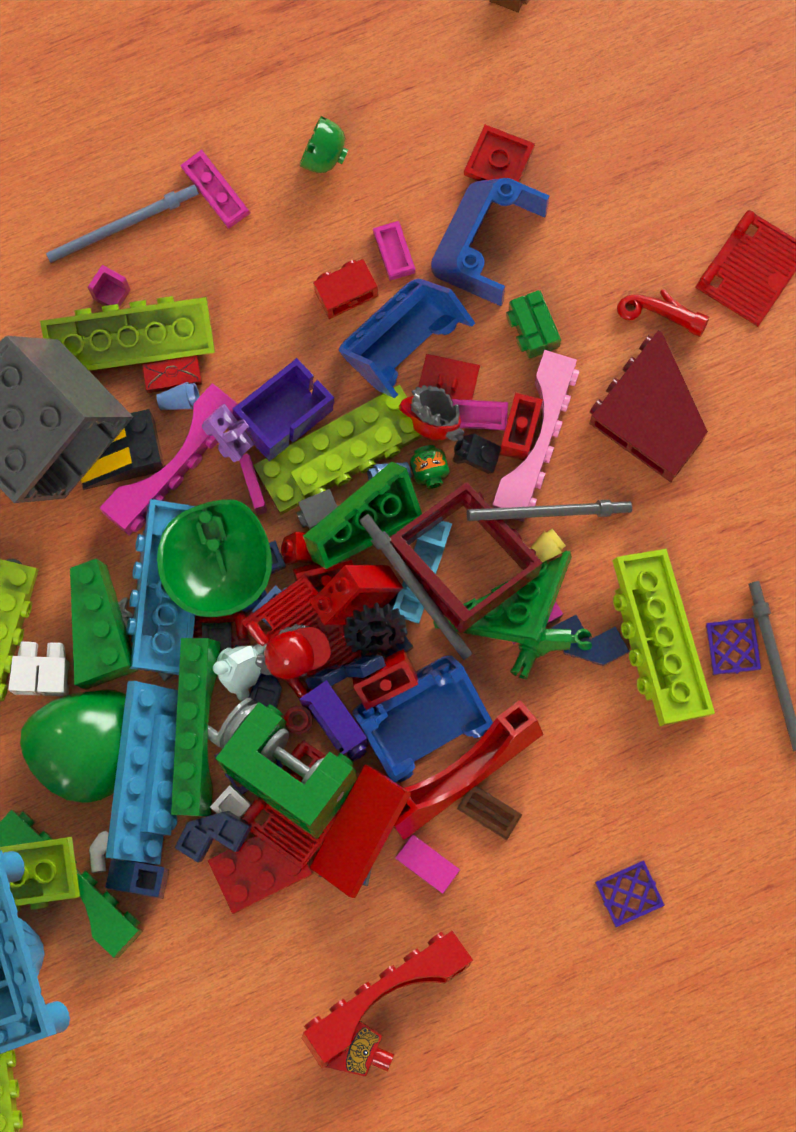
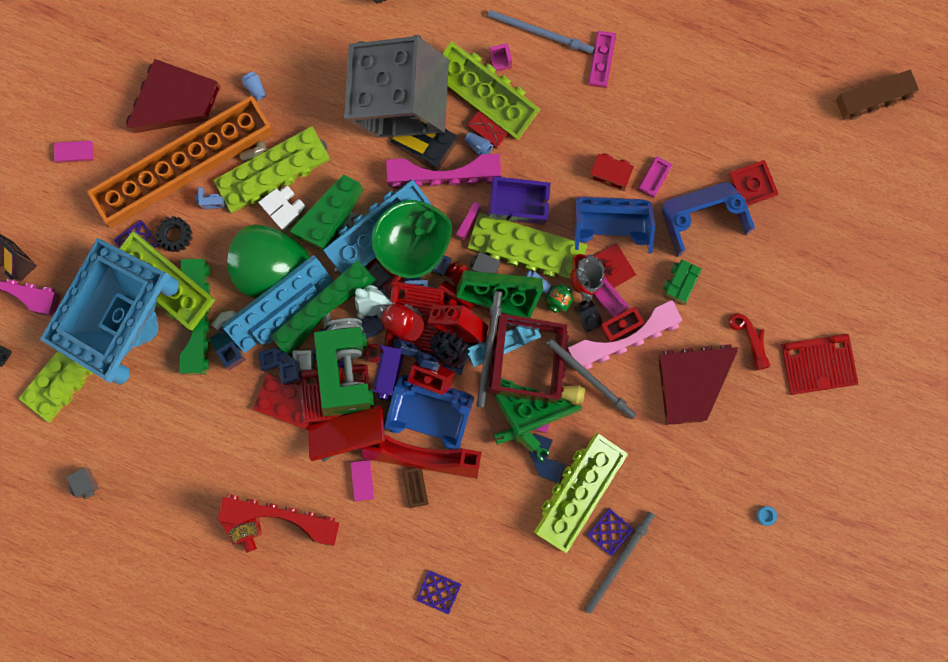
camera: 45 degrees right, 5 degrees up
medium lavender hips [202,404,254,462] -> none
green cylinder [300,116,348,173] -> none

